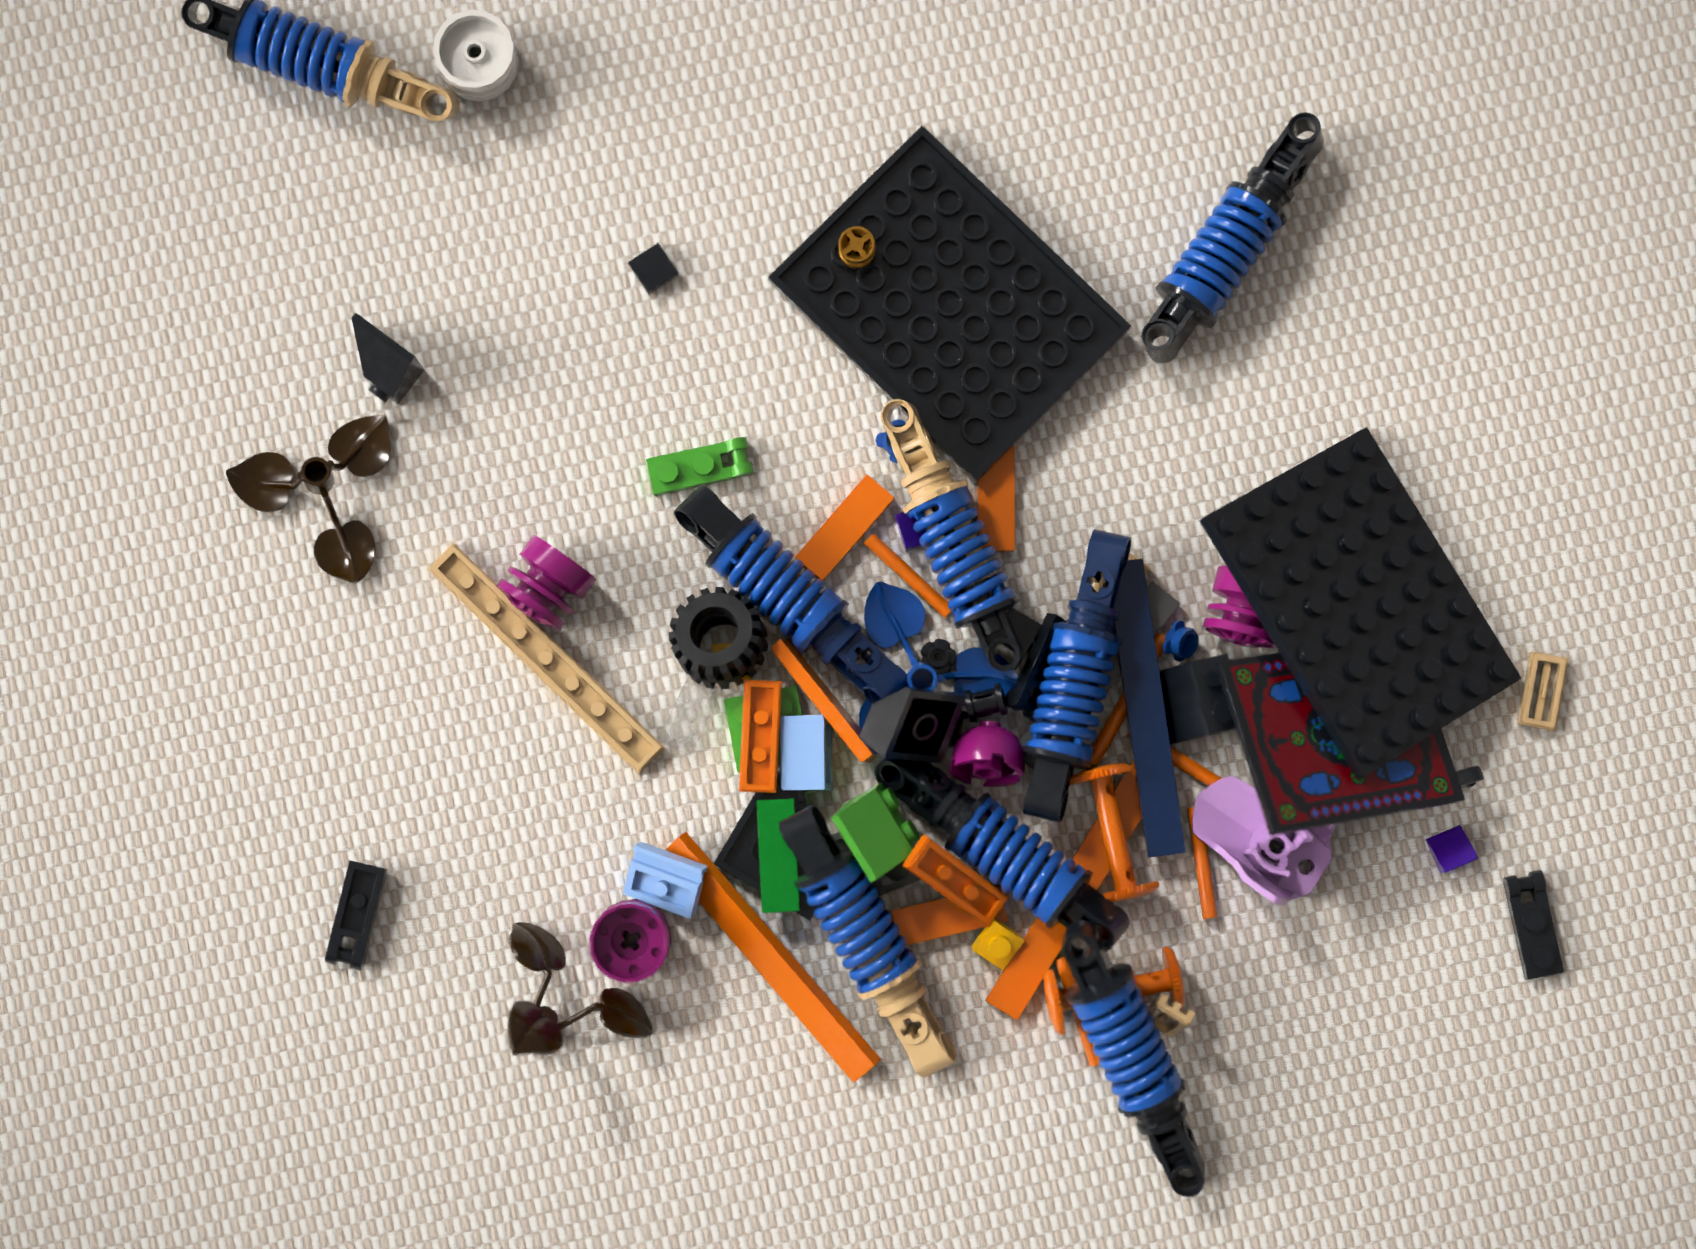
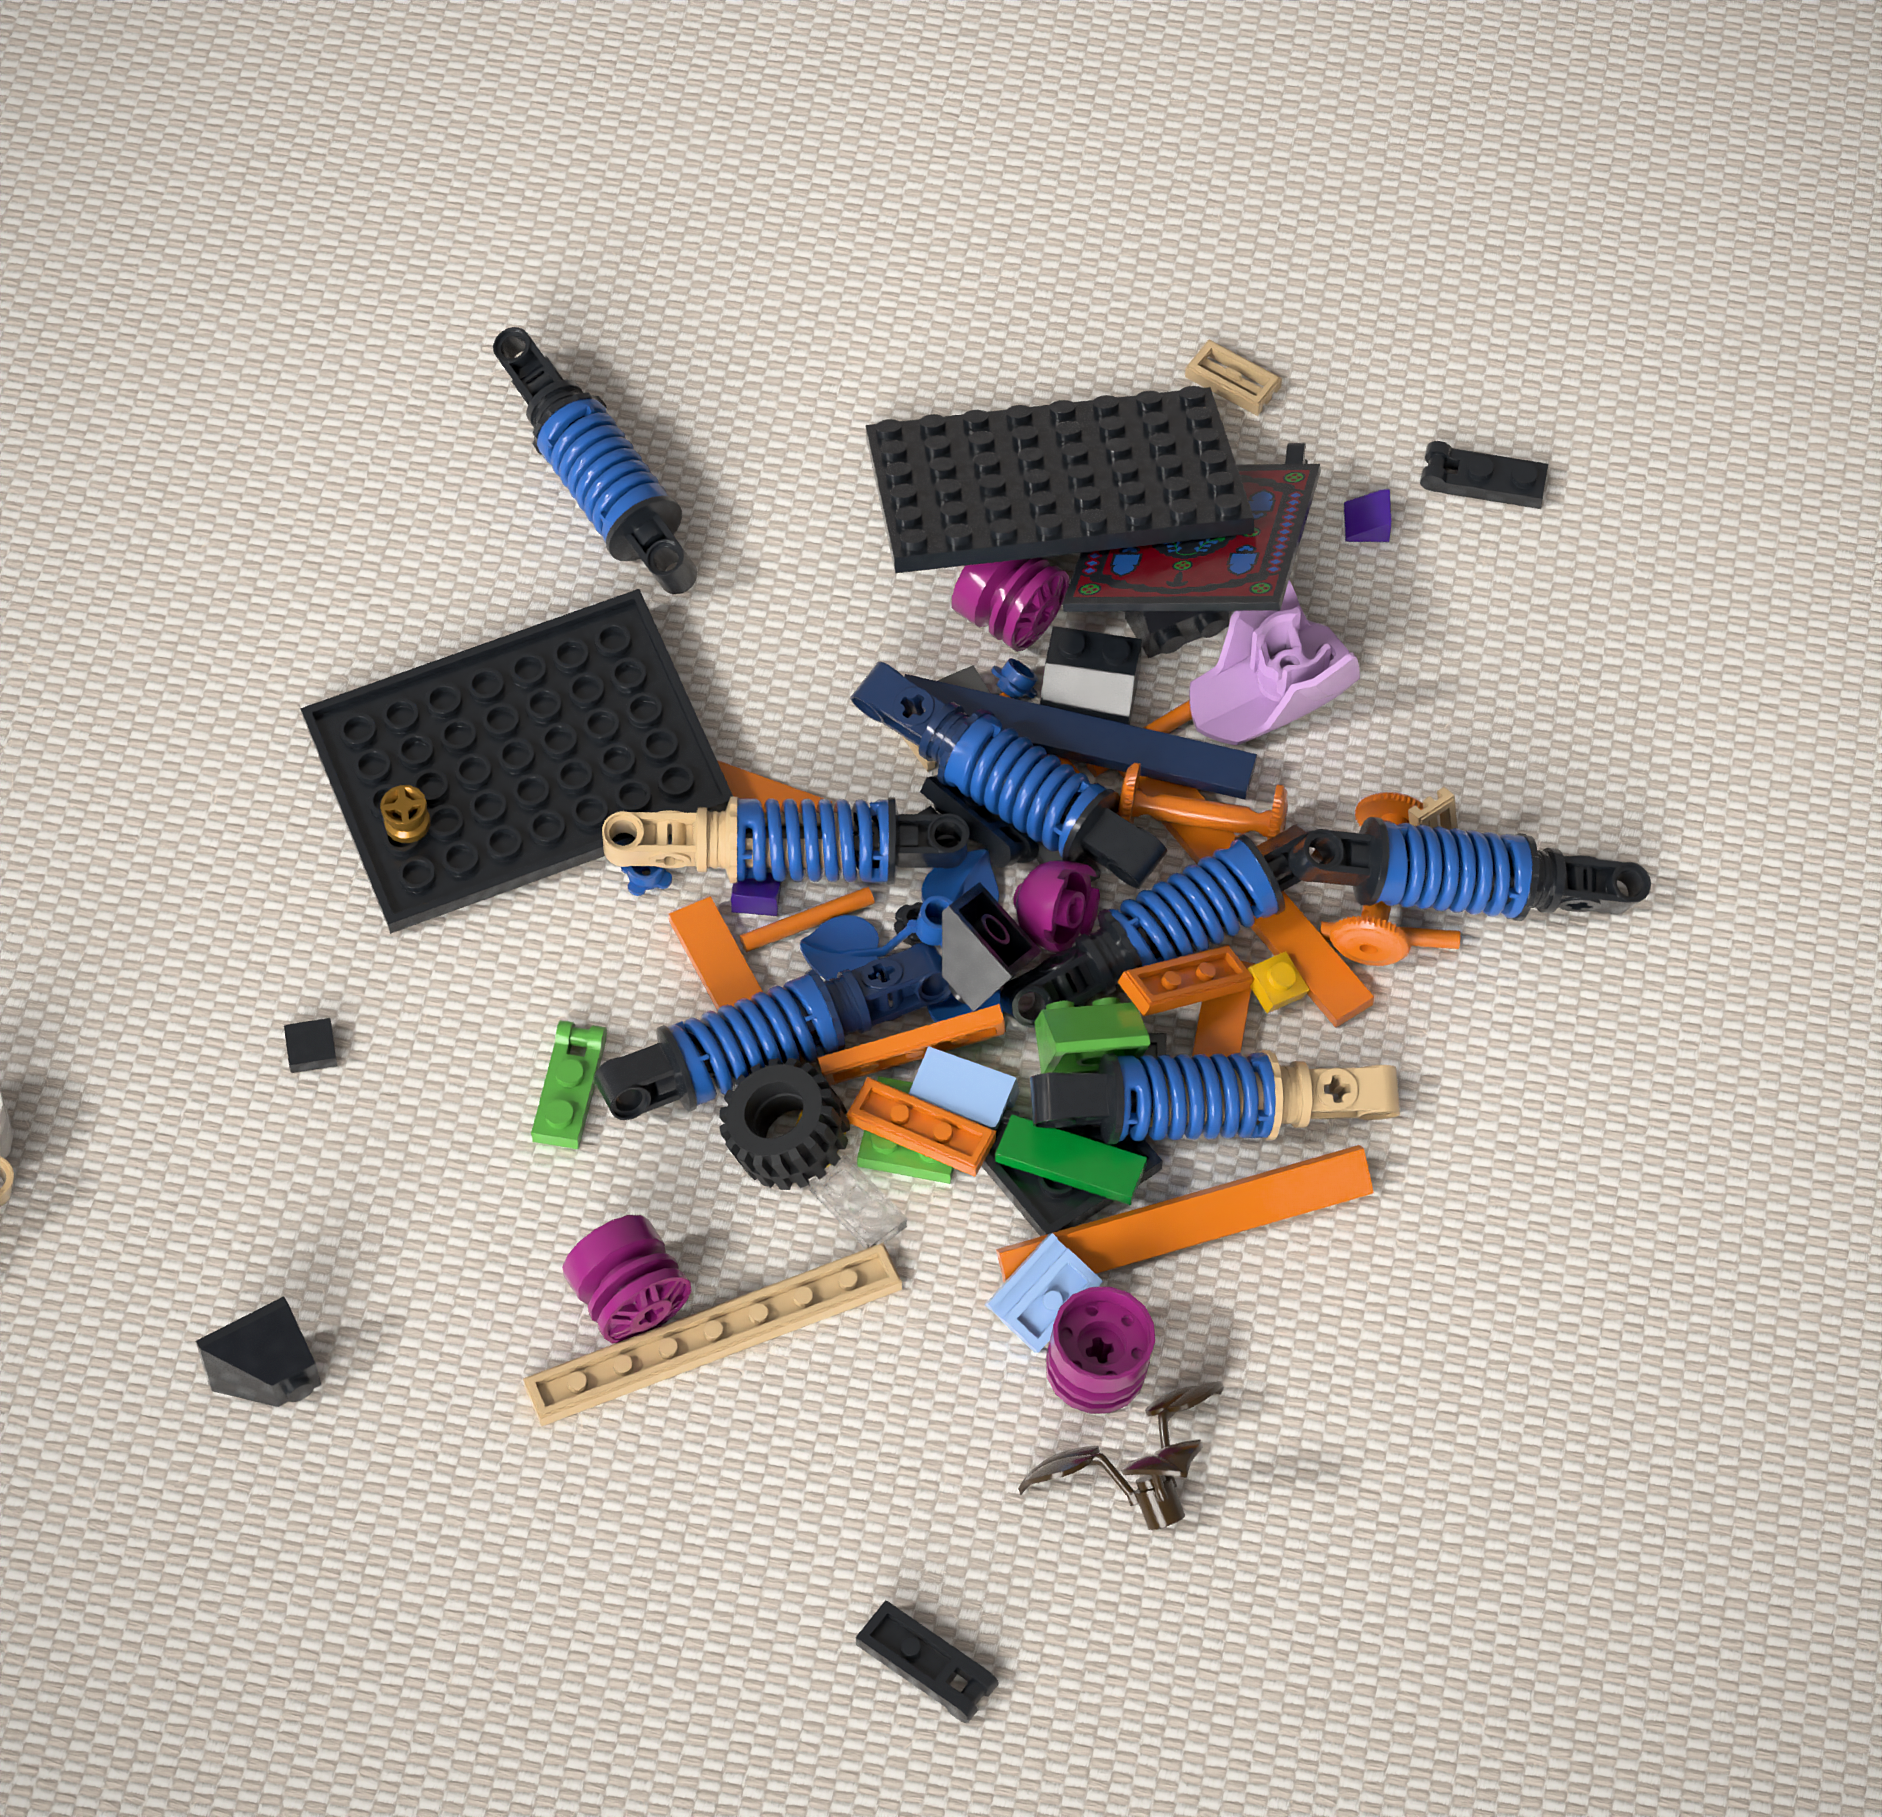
camera: 65 degrees left, 25 degrees down
dark brown plant [226,415,391,584] -> none
black bush [964,682,1008,723] -> none
orange bar [1187,807,1218,919] -> none

